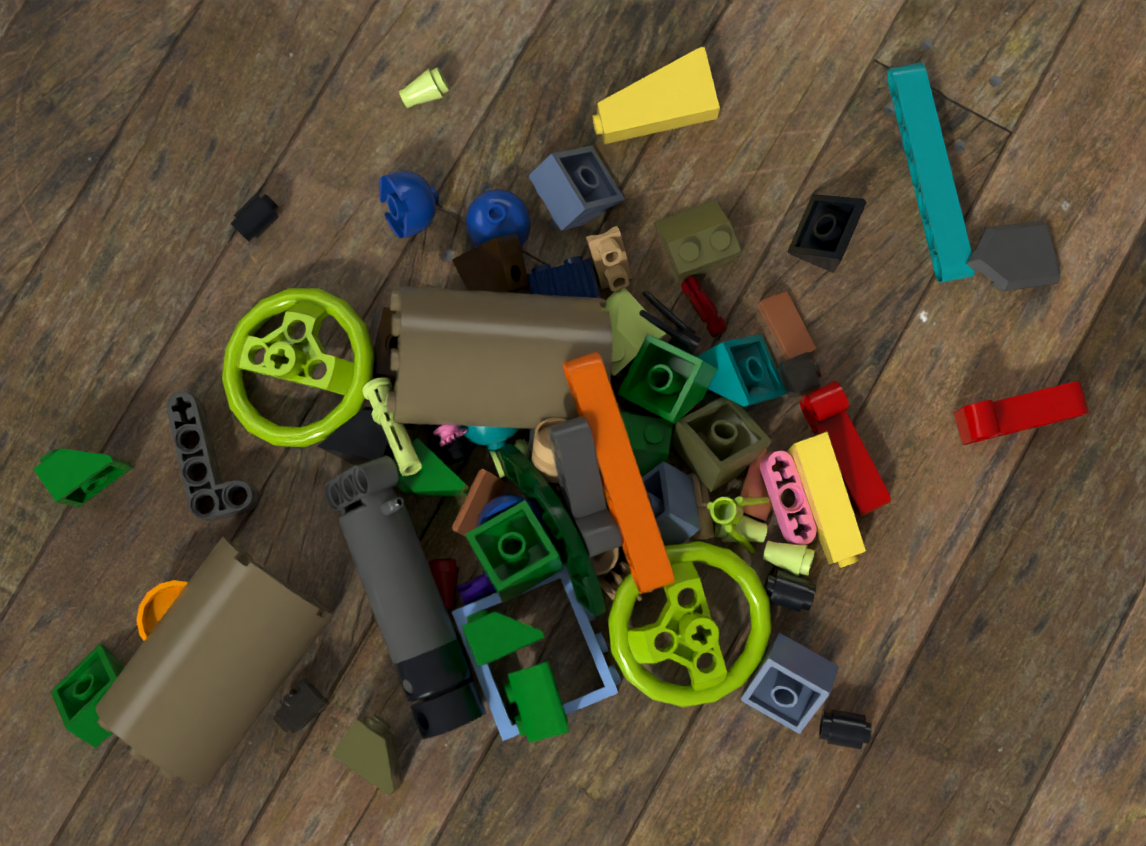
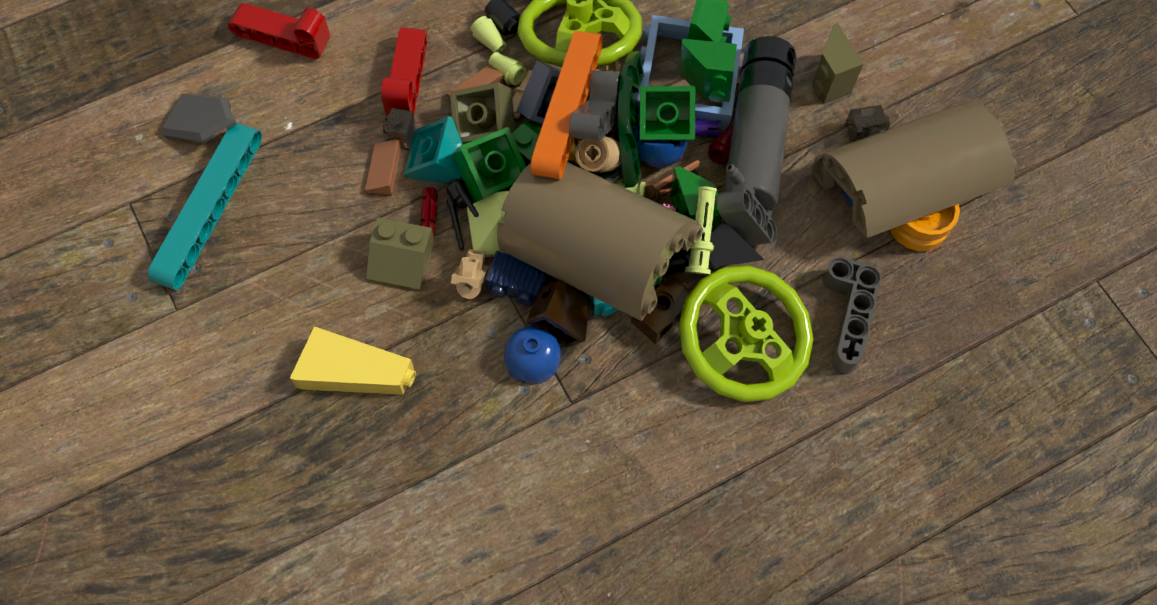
camera: 155 degrees left, 15 degrees down
green slope [33,448,133,508] -> none
green slope [50,644,124,748] -> none
black brick [230,193,279,242] -> none
blue cylinder [378,170,439,238] -> none
yellowish green cone [399,67,450,108] -> none
sand blue slope [529,145,625,231] -> none
lime plant [707,496,770,554] -> none
bright pink beam [760,451,817,545] -> none
light yellow slope [786,432,866,568] -> none
black slope [787,194,867,273] -> none

